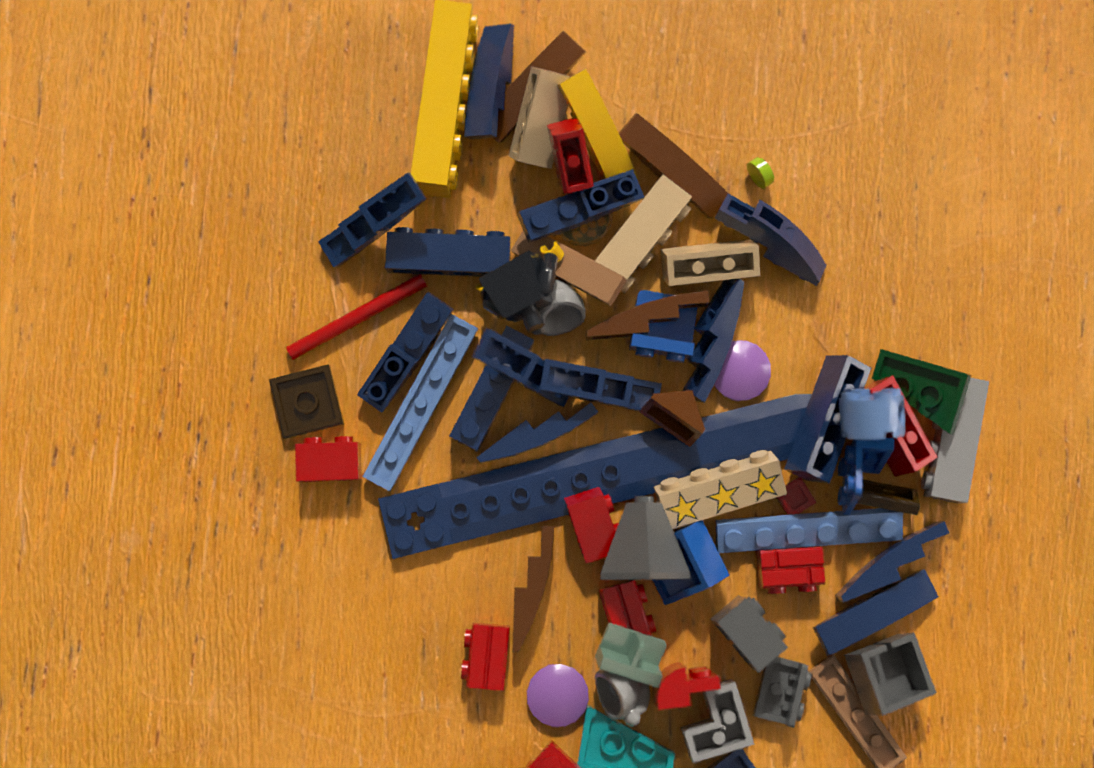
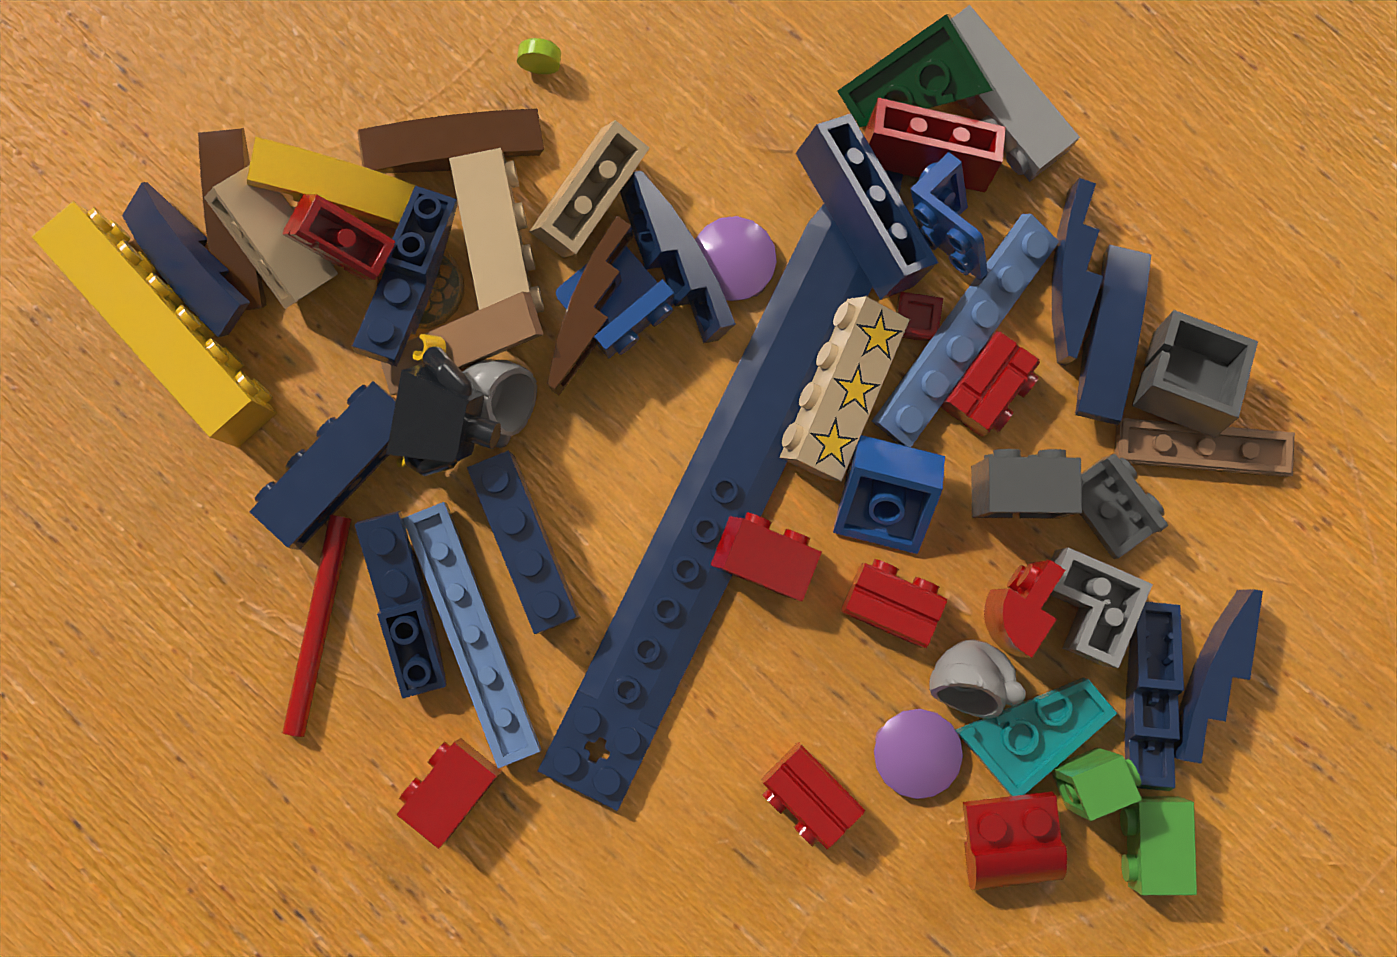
camera: 45 degrees left, 0 degrees up
dark brown tile [269,364,344,439] -> none
dark blue slope [318,172,426,267] -> none
dark blue slope [472,328,569,407] -> none
dark blue slope [476,403,598,464] -> none
reddish brown slope [512,526,554,652] -> none
dark blue slope [539,359,662,411] -> none
sand green panel [595,623,667,687] -> none
dark grey slope [601,496,690,580] -> none
reddish brown slope [639,390,705,447] -> none
slope [715,194,826,286] -> none
medium blue brick [839,388,905,439] -> none
dark brown tile [857,479,920,515] -> none

